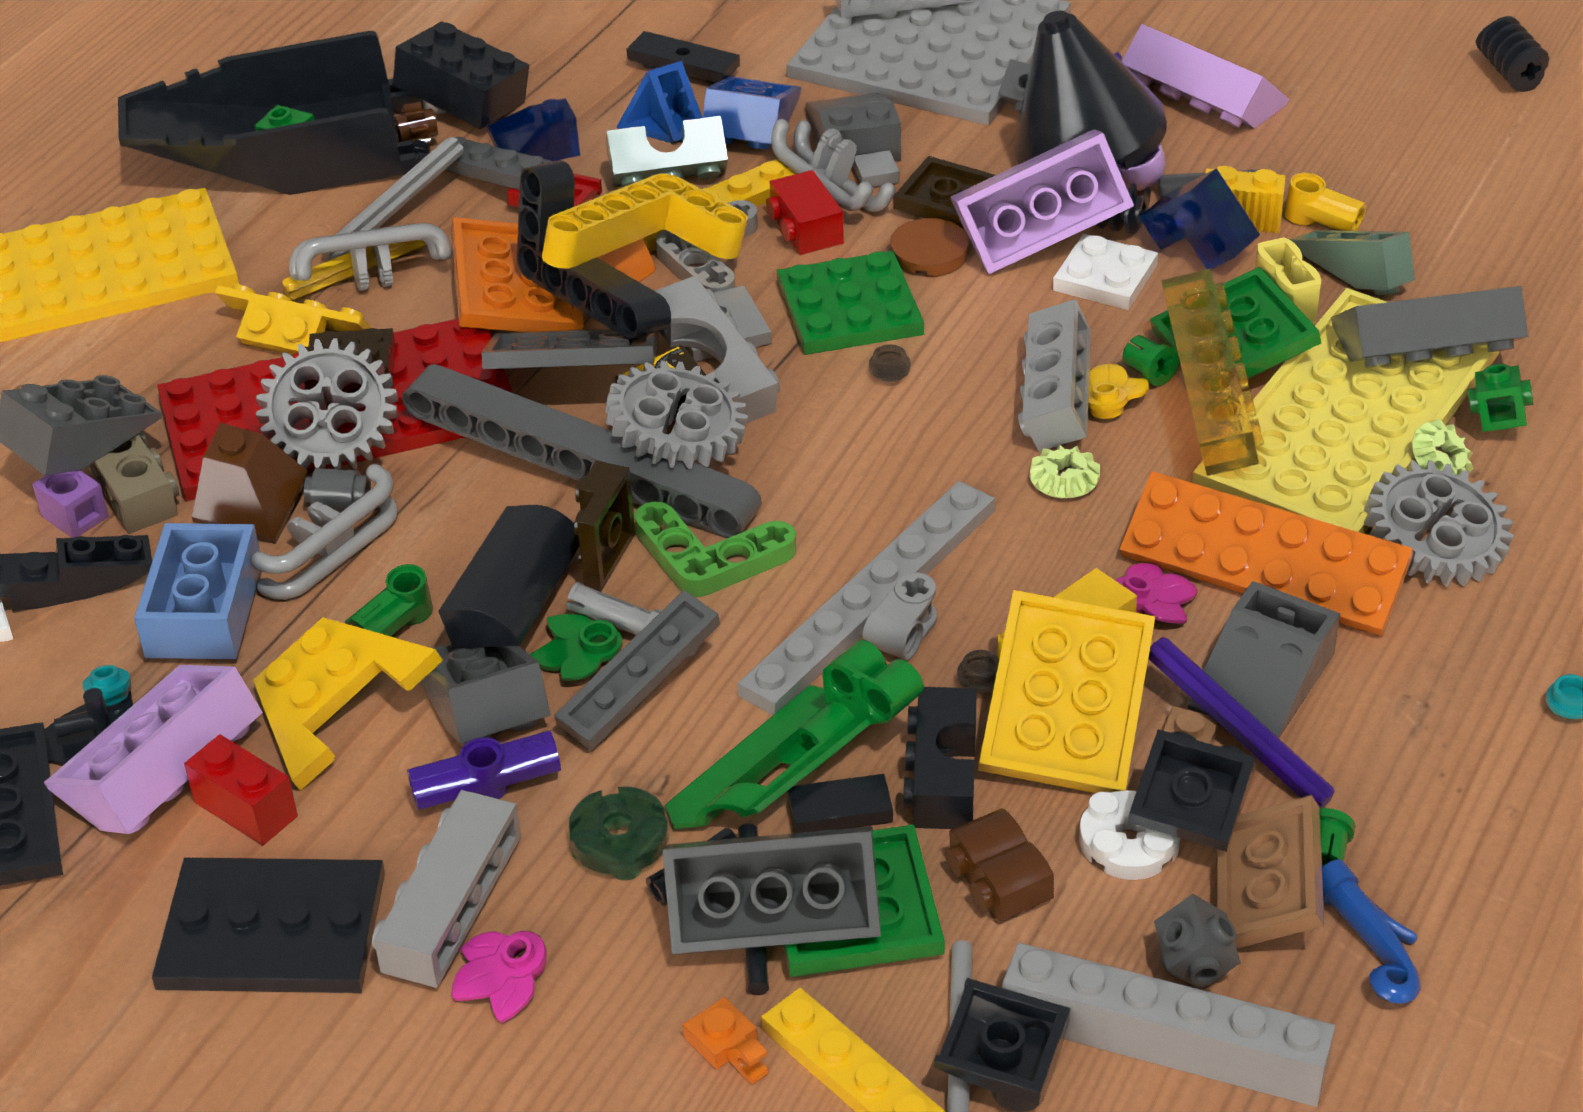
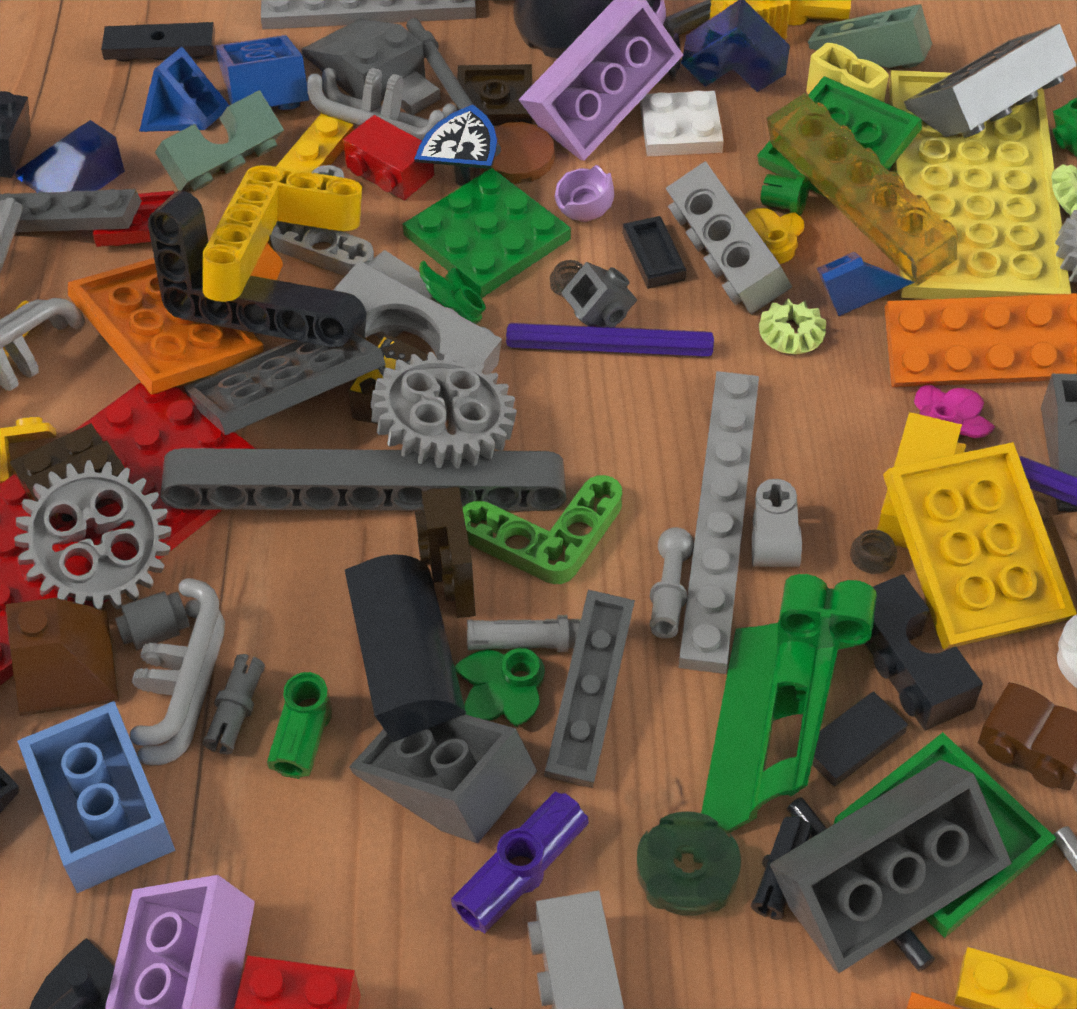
camera: 30 degrees left, 10 degrees up
teal plate [82,665,131,706] -> none
yellow wing [253,617,443,791] -> none
none -> dark grey pin [202,654,265,755]
none -> dark grey bar [406,18,501,157]
none -> shield [414,105,497,186]
none -> green plate [419,260,486,324]
none -> dark purple axle [506,323,714,357]
none -> lavender hair [555,165,614,222]
none -> dark grey brick [561,262,637,327]
none -> black tile [622,216,687,289]
none -> light grey pin [650,527,694,638]
none -> blue slope [817,252,915,316]

